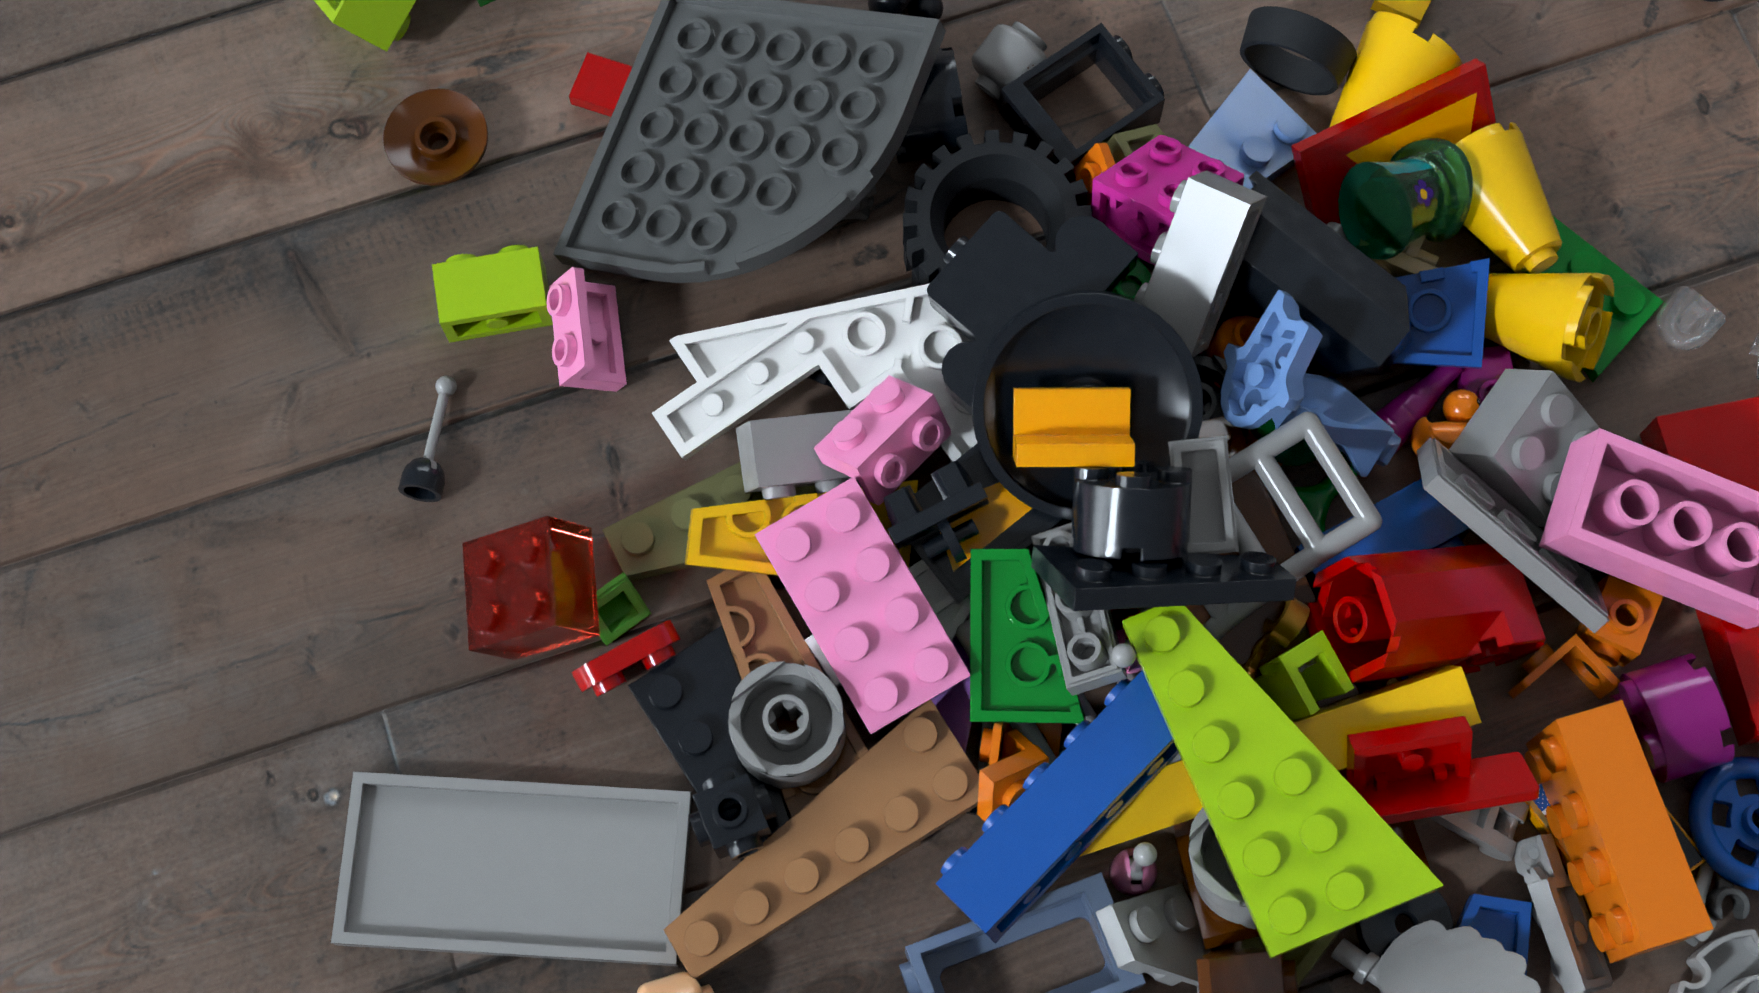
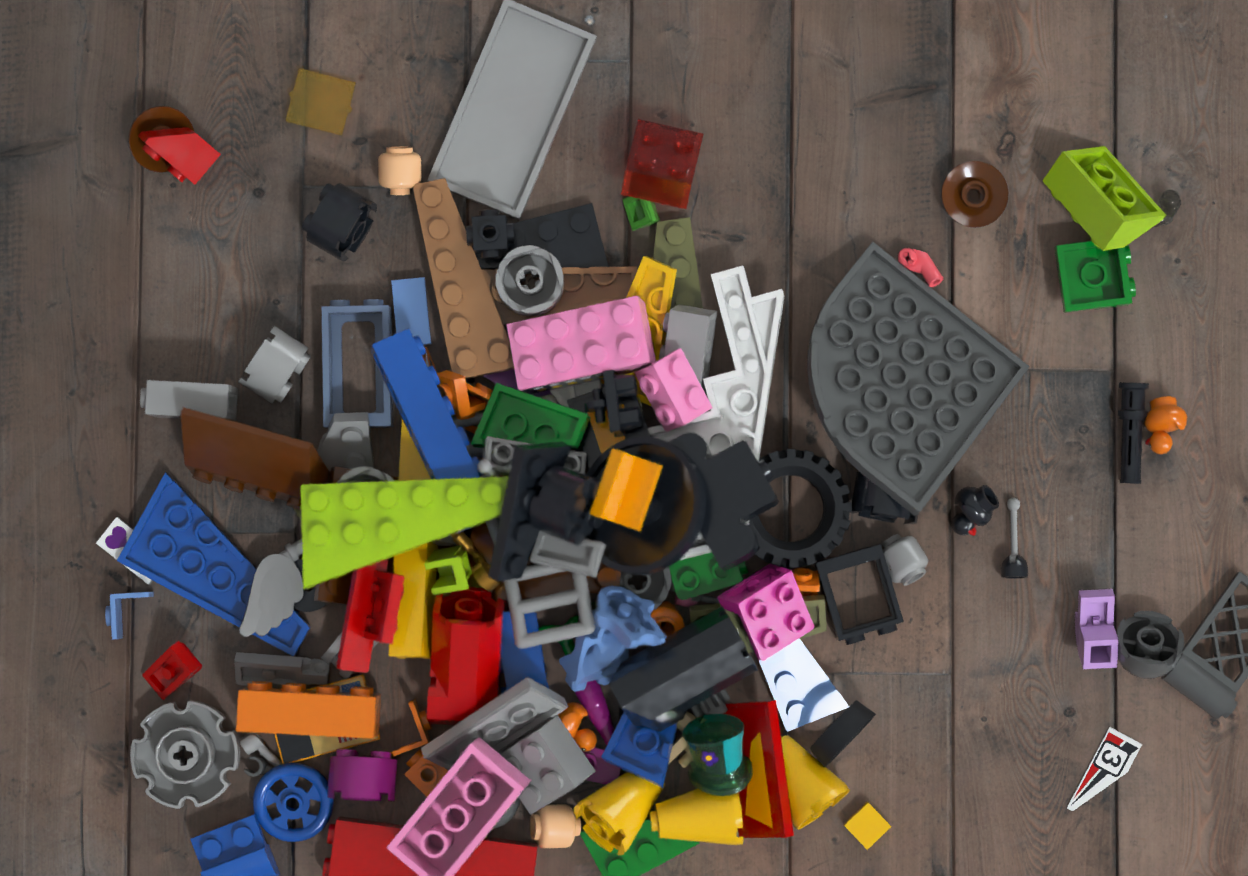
camera: 110 degrees right, 15 degrees up
hinge [398,376,457,502] -> none
lime brick [432,245,553,343] -> none
bright pink bracket [547,267,627,392] -> none
red tile [569,52,633,117] -> none
red plate [571,620,681,697] -> none
bright pink hinge [1110,842,1157,896] -> none
light grey brick [1134,170,1267,357] -> none
none -> medium blue tile [391,277,432,345]
none -> light nougat head [530,804,581,849]
none -> coral arm [898,248,943,287]

